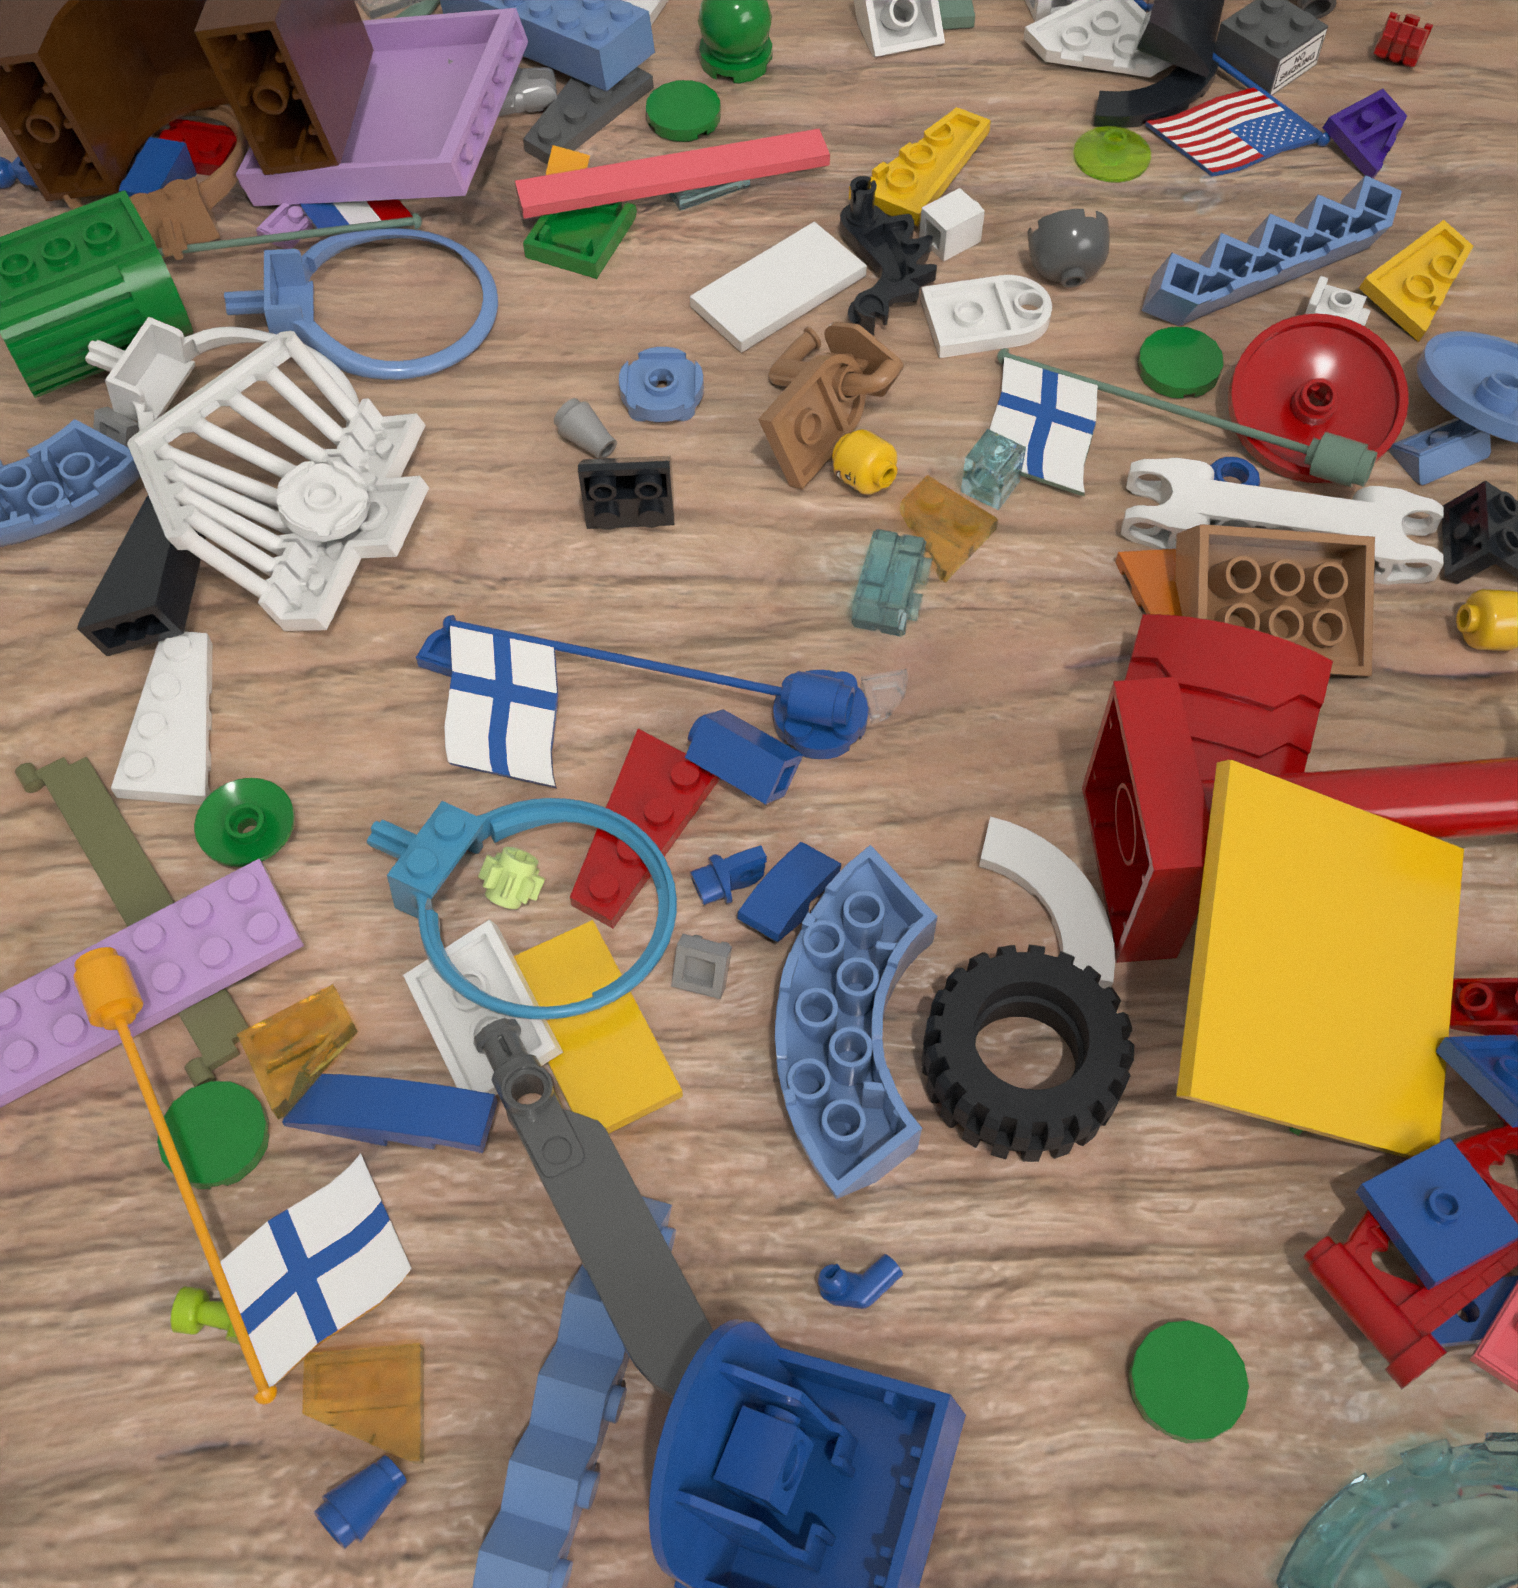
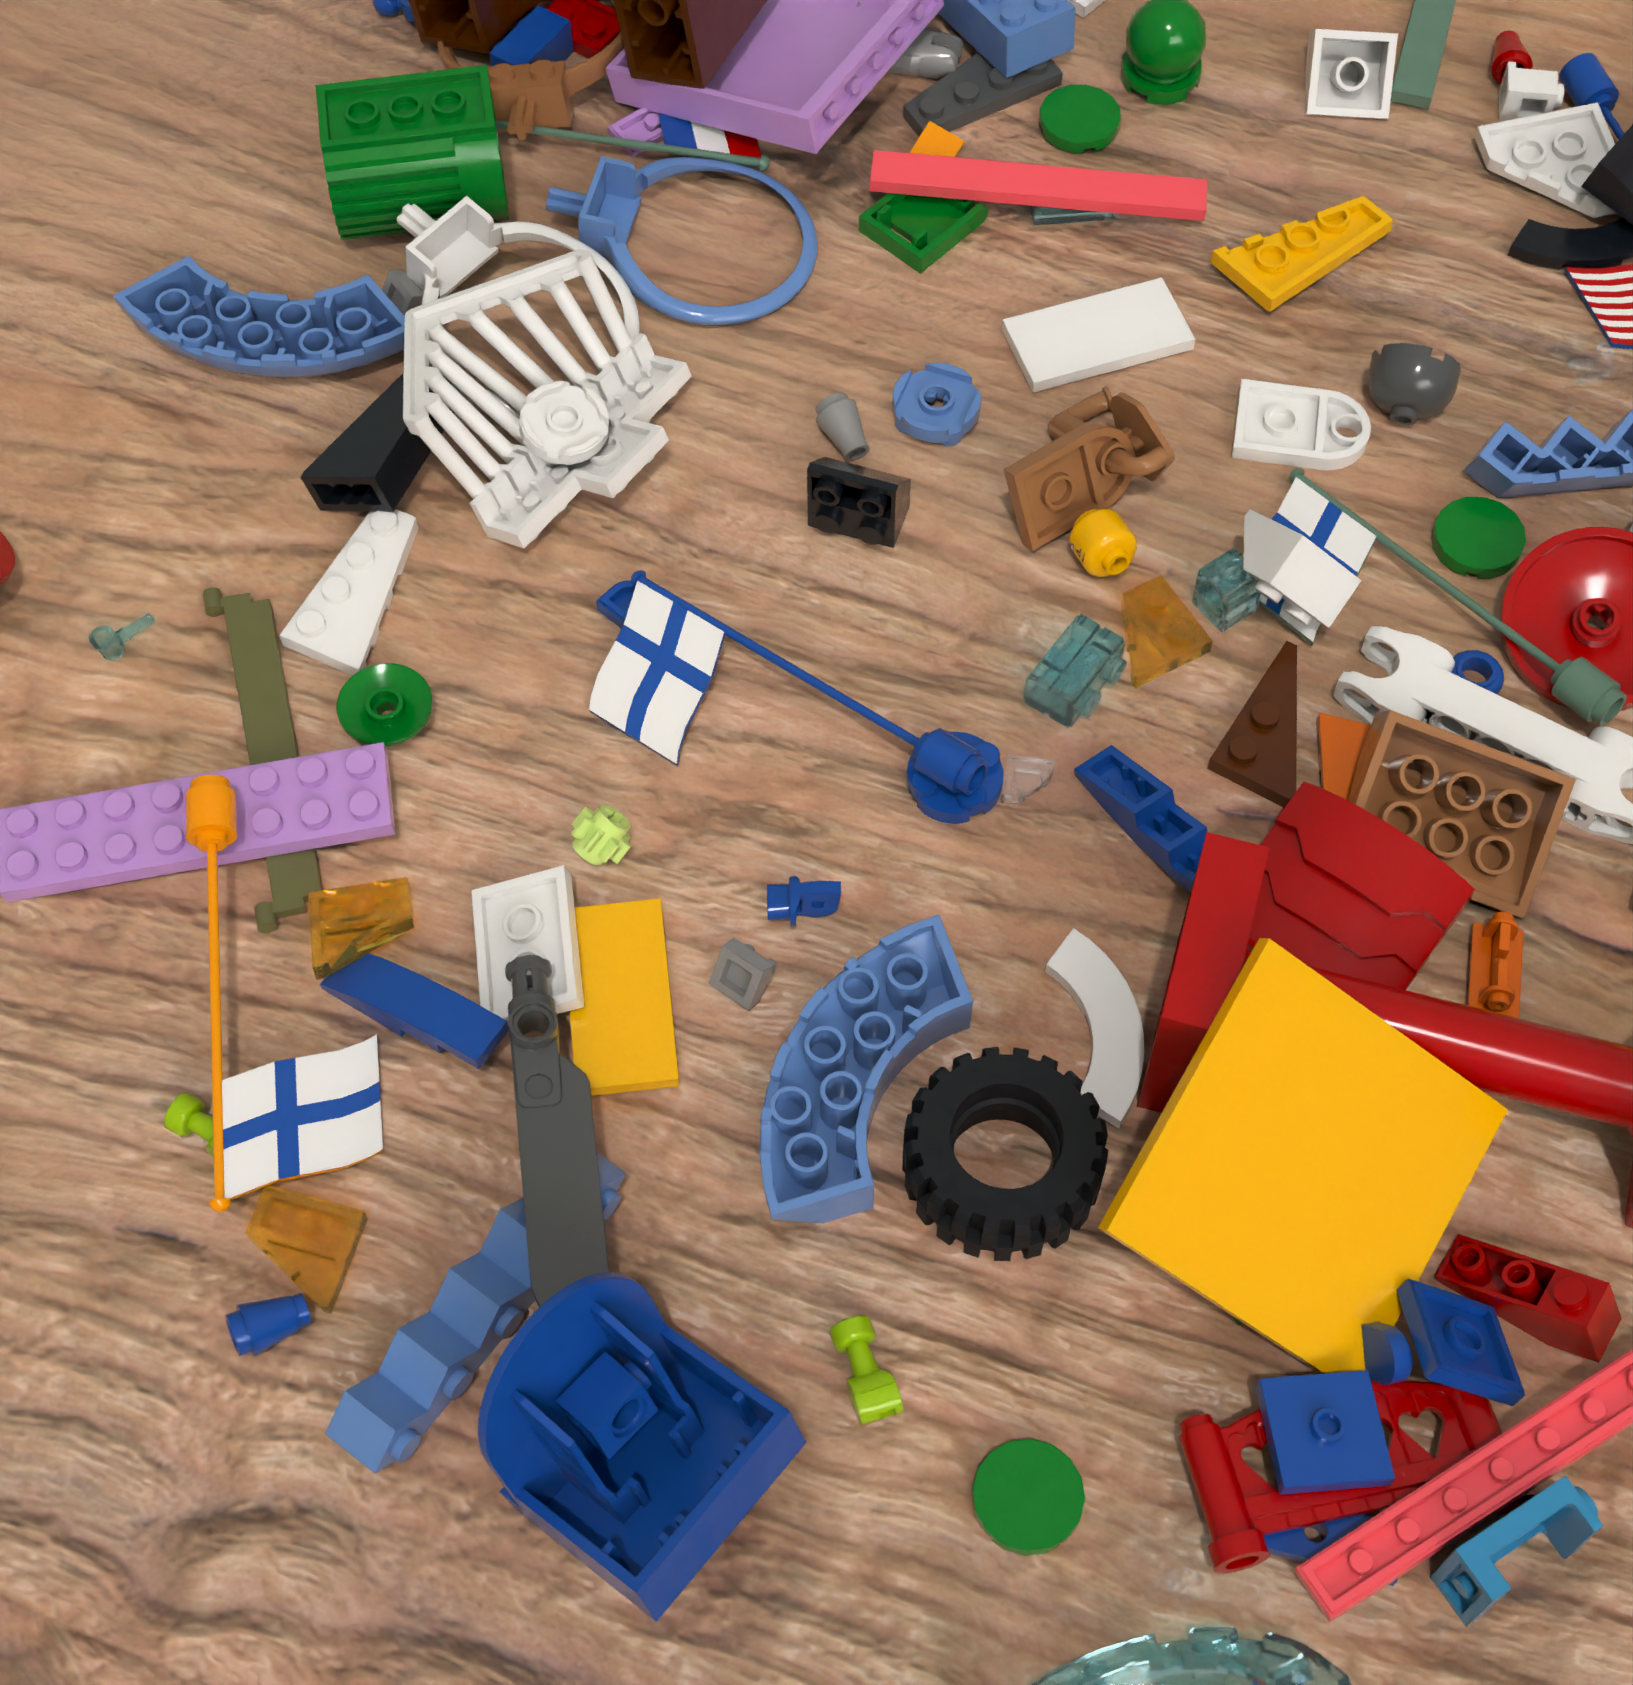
camera: 20 degrees right, 0 degrees up
green tile [157,1081,269,1189] -> none
dark azure brick [367,798,677,1020] -> none
red wing [570,729,719,929] -> none
blue brick [685,709,804,804] -> none
blue slope [737,842,841,942] -> none
blue arm [817,1254,903,1309] -> none
black animal [840,176,937,336] -> none
white brick [919,188,985,262] -> none
clear neon green dish [1073,126,1151,183] -> none
none -> lime leg [829,1315,904,1426]
none -> blue slope [1074,745,1208,892]
none -> reddish brown wing [1207,641,1297,808]
none -> white slope [1243,509,1362,628]
none -> blue tile [1361,1321,1412,1385]
none -> orange hinge [1467,912,1524,1018]

